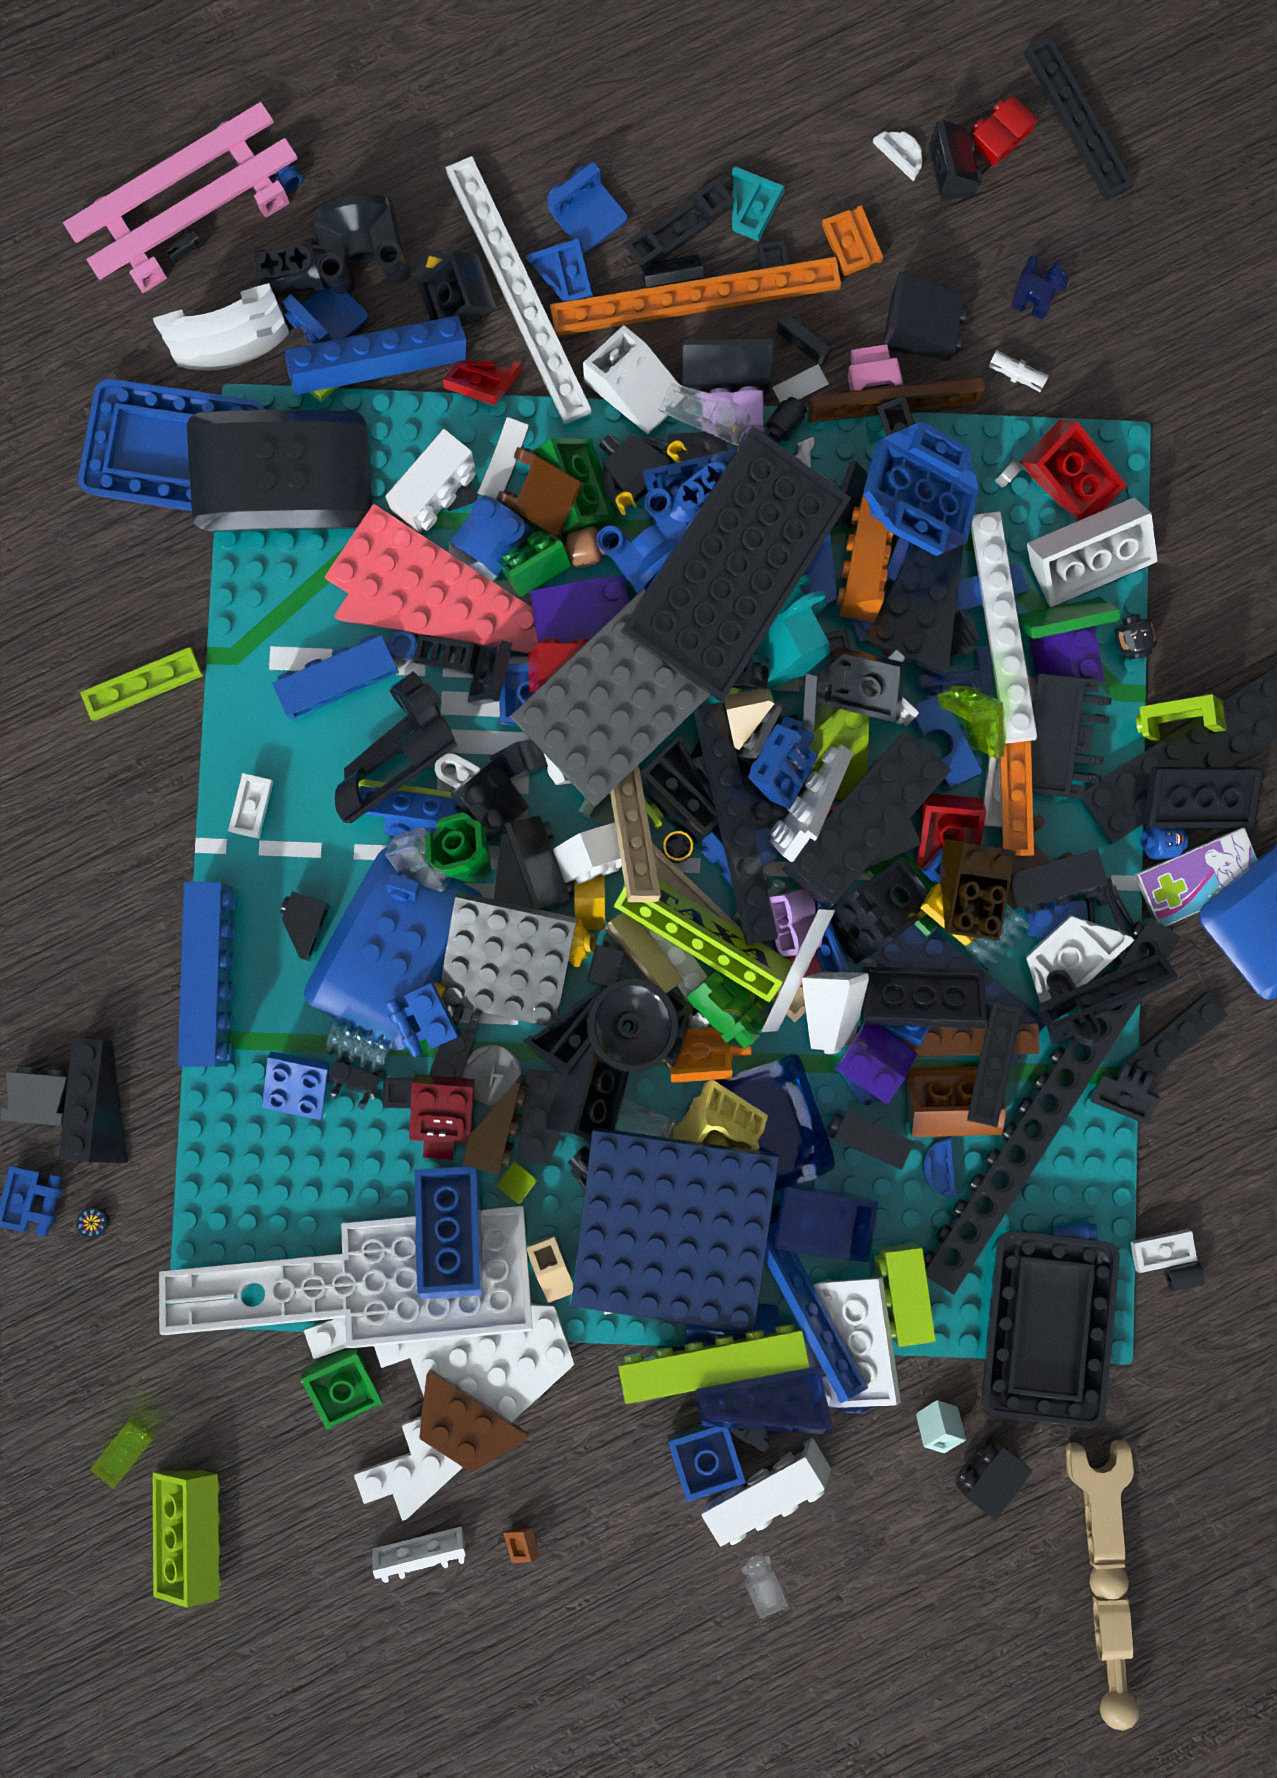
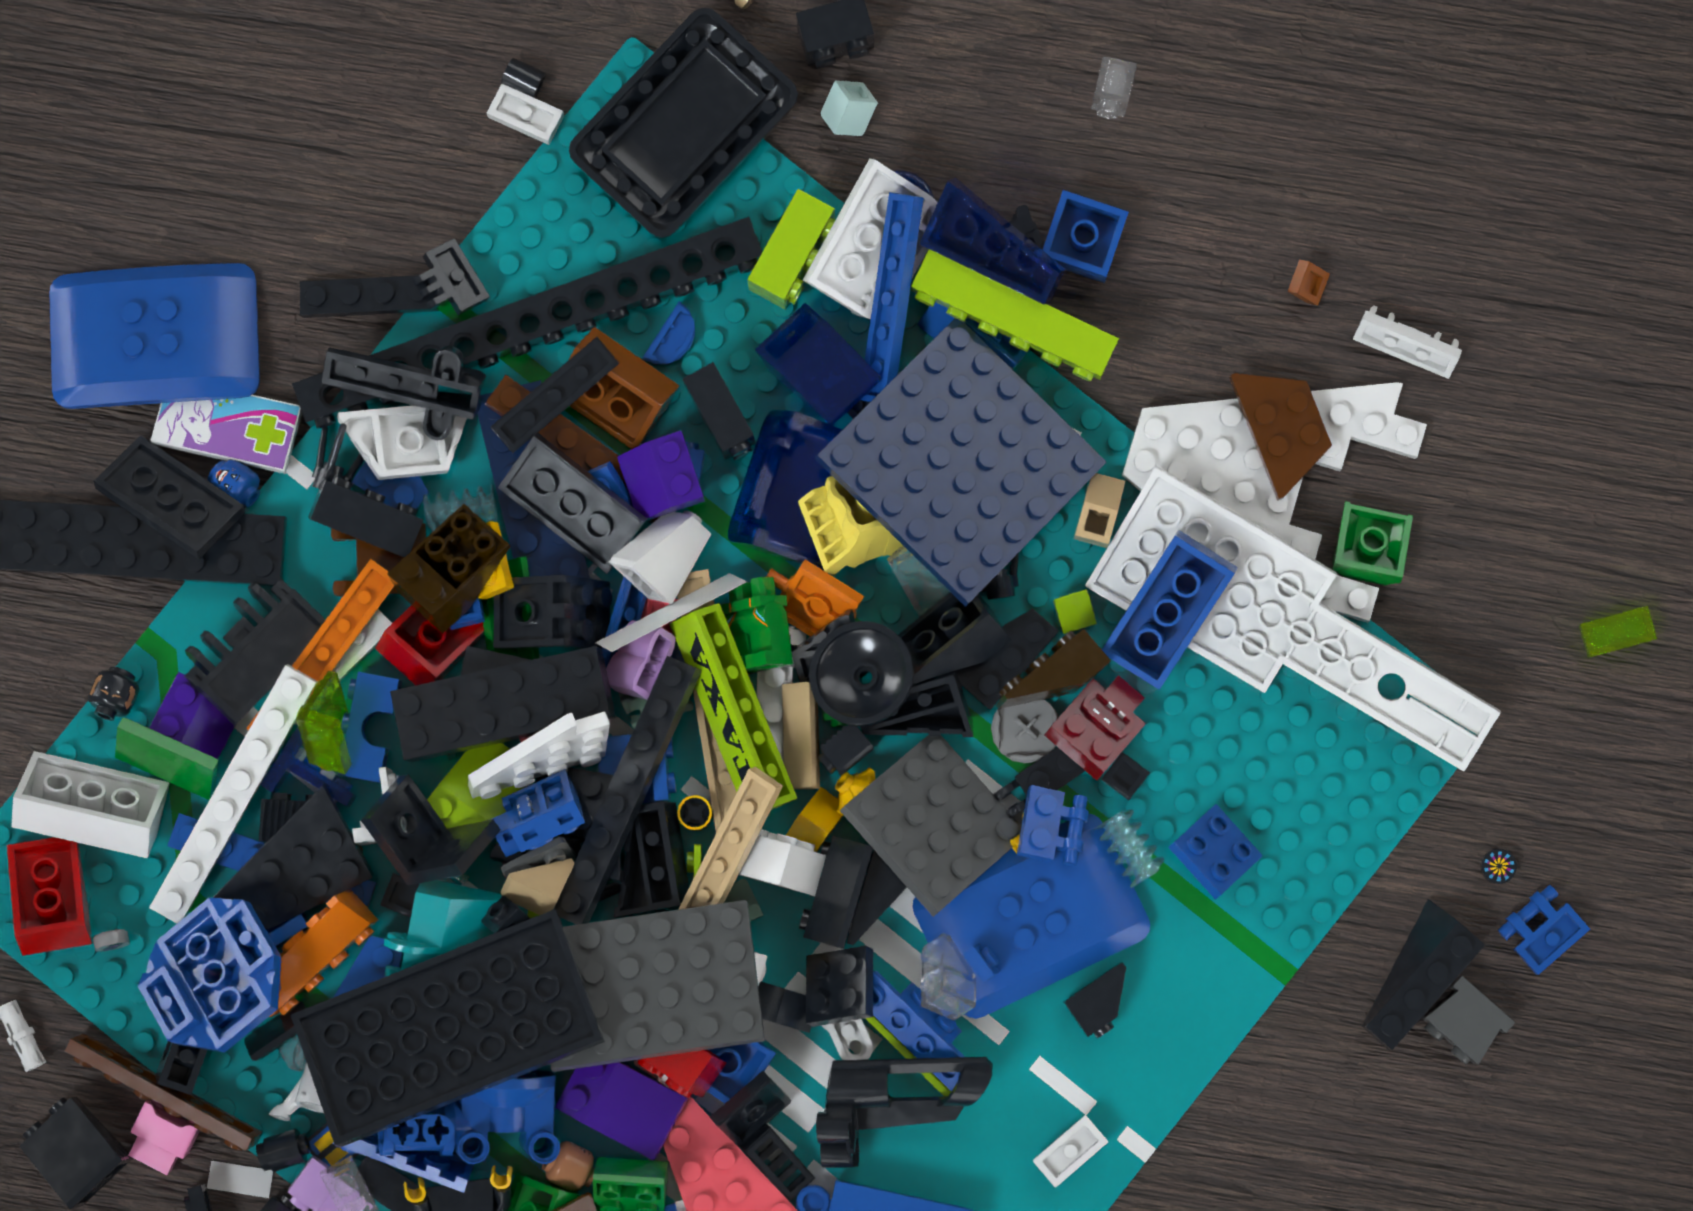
camera: 135 degrees left, 0 degrees up
lime slope [153,1470,221,1608] -> none
blue brick [178,881,237,1067] -> none
black piece [328,1055,386,1110] -> none
green cone [425,812,491,883] -> none
white wedge [701,1438,831,1547] -> none
blue cone [1052,1220,1097,1248] -> none
lime panel [1136,694,1227,742] -> none

